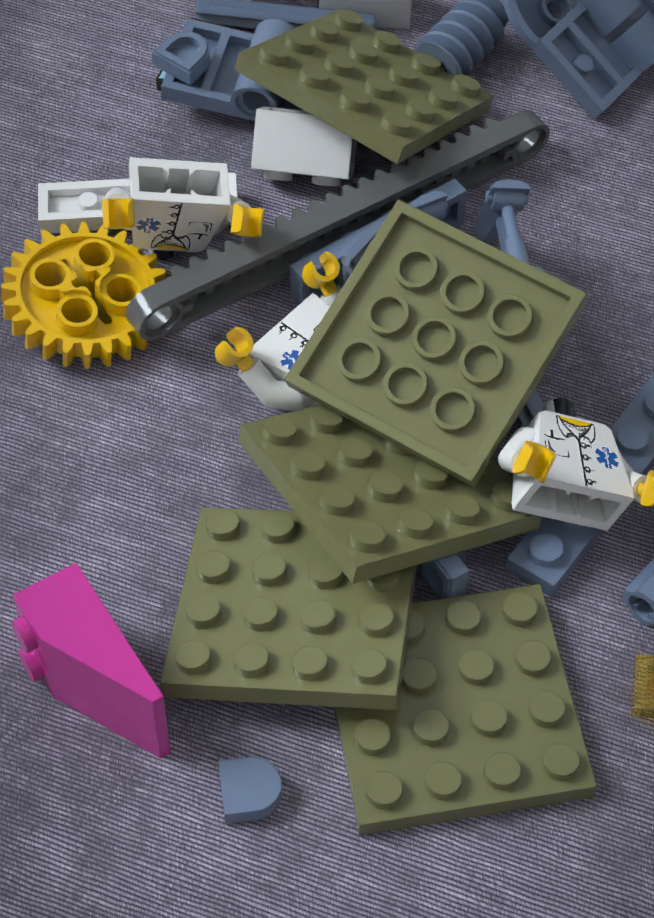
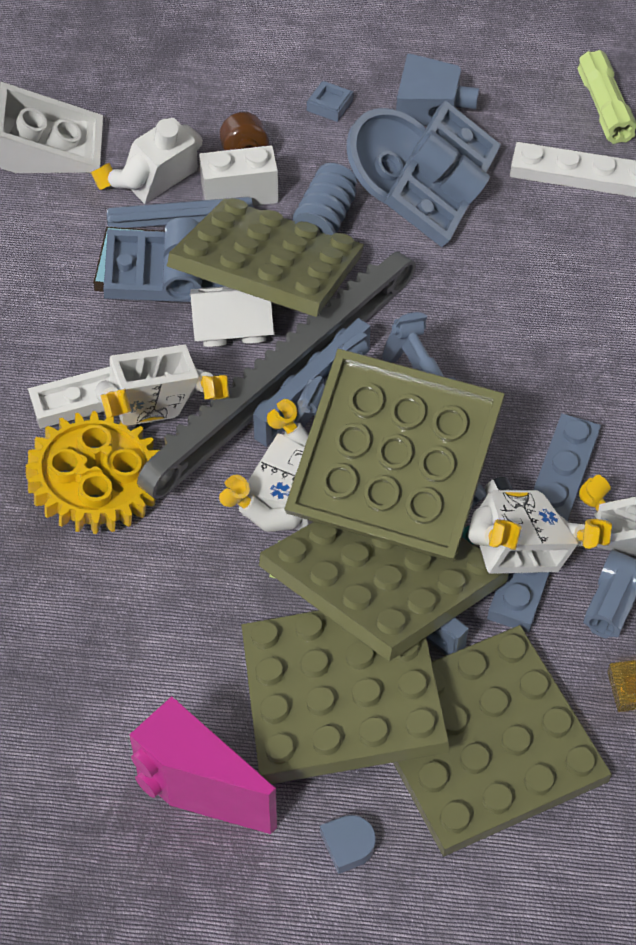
camera: 15 degrees left, 0 degrees up
sand blue tile [152,32,210,86] -> none

